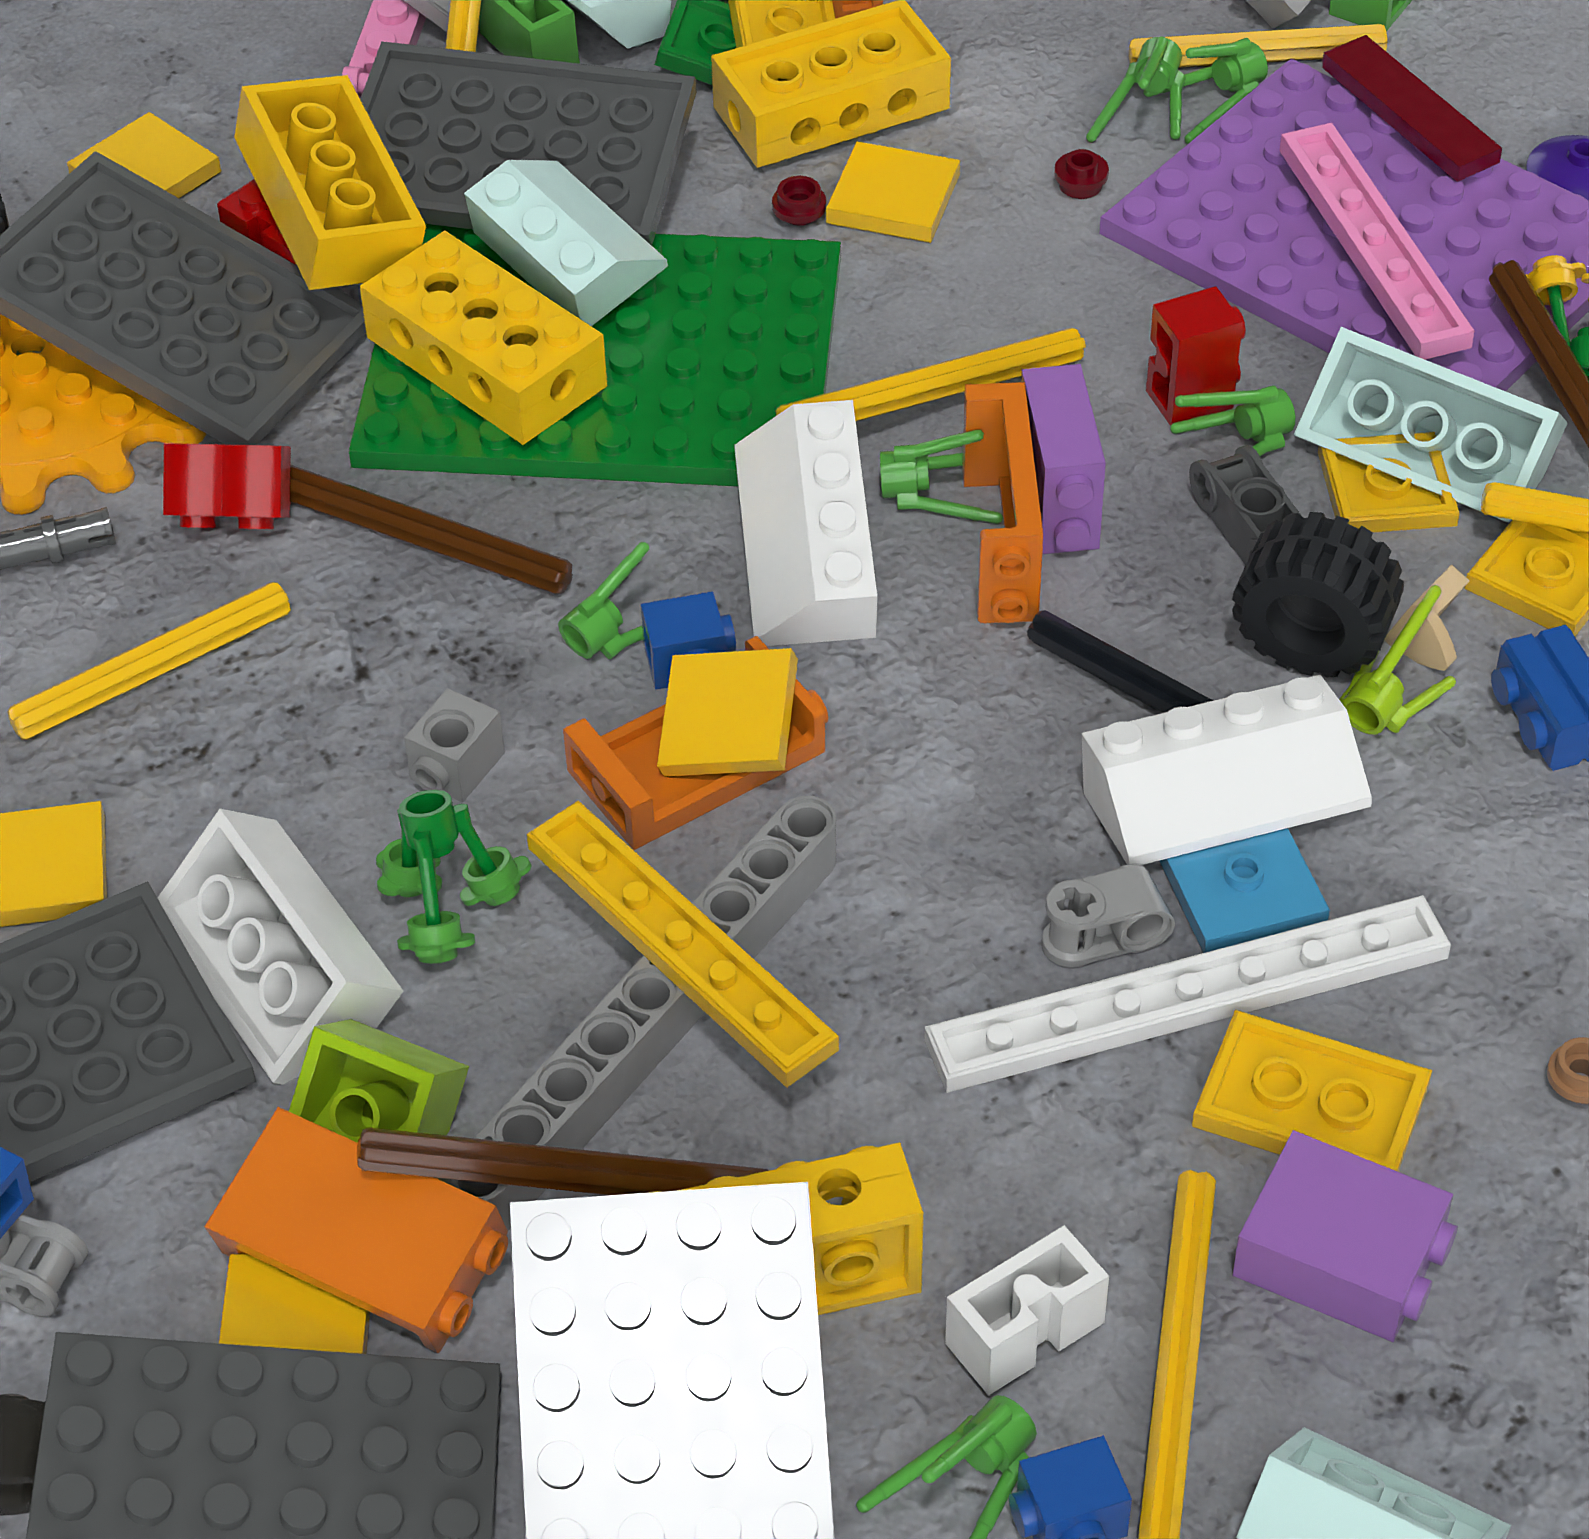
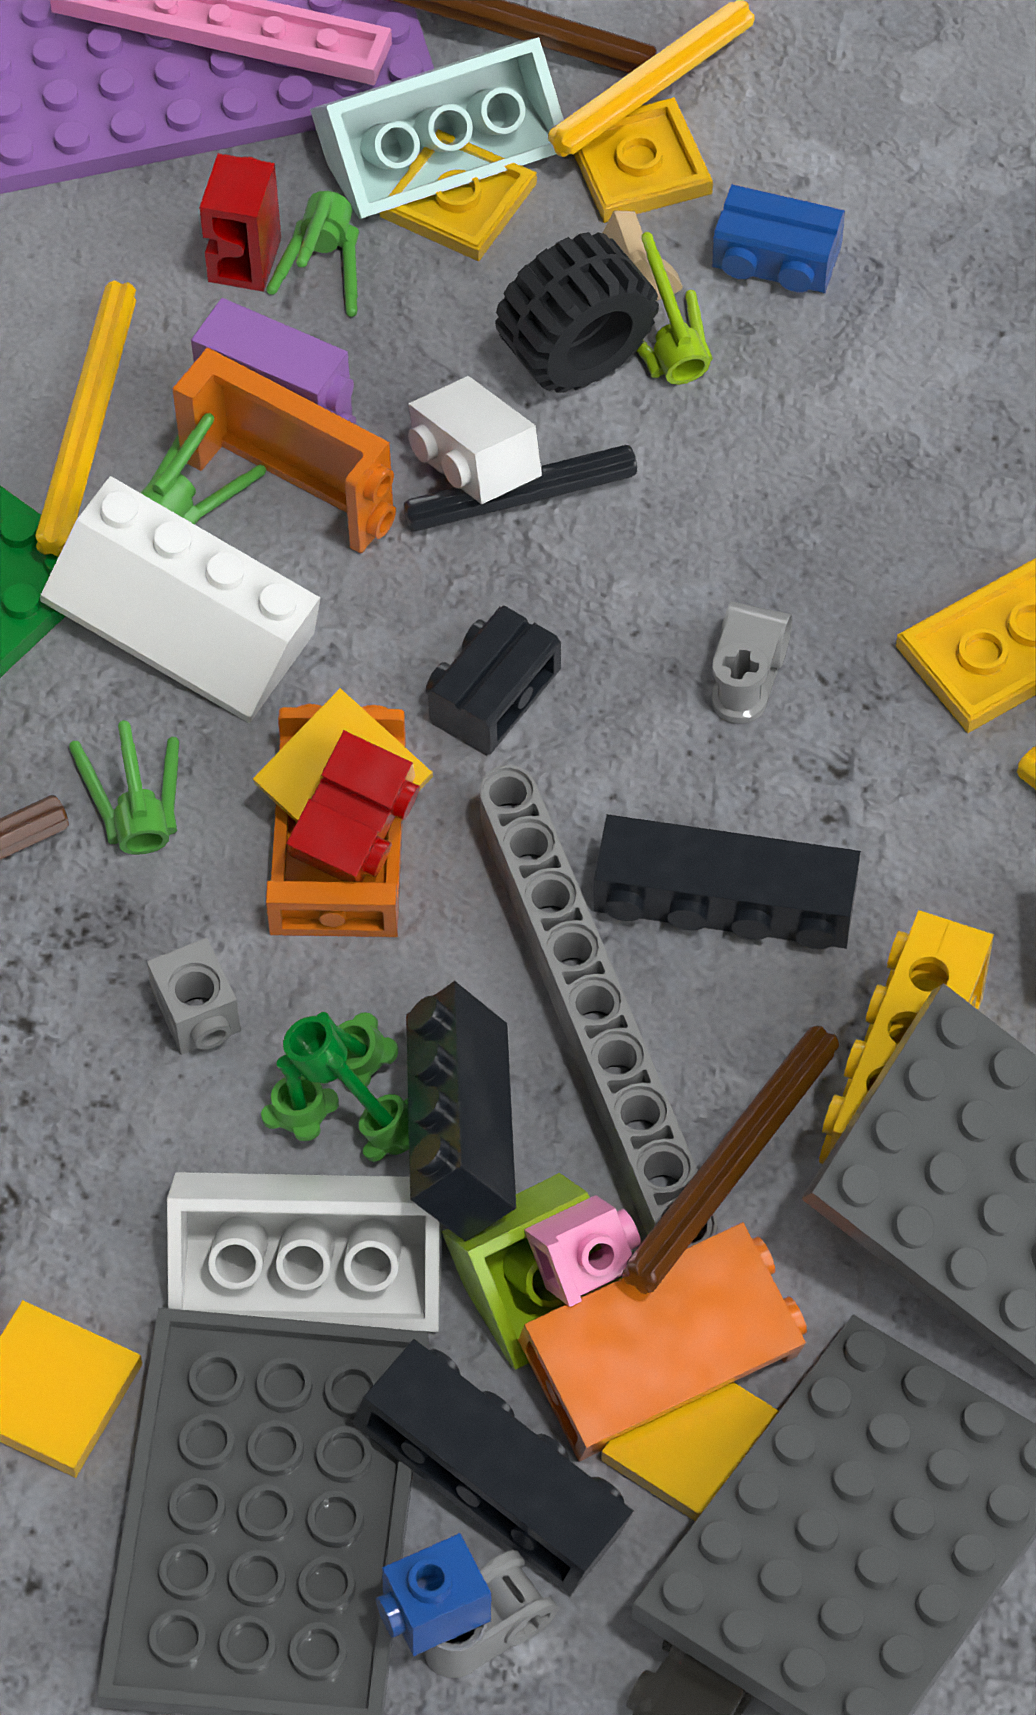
camera: 55 degrees left, 10 degrees up
yellow tile [527,801,839,1088] -> none
blue brick [641,592,736,690] -> none
white tile [924,895,1451,1093] -> none
white slope [1081,675,1372,865] -> none
dark azure plate [1160,828,1330,953] -> none
dark grey piece [1189,445,1302,565] -> none
none -> red brick [286,730,420,882]
none -> black brick [353,1339,634,1595]
none -> black brick [406,981,516,1242]
none -> white brick [408,376,542,504]
none -> black brick [426,605,561,756]
none -> bright pink brick [524,1195,641,1307]
none -> black brick [594,814,861,949]

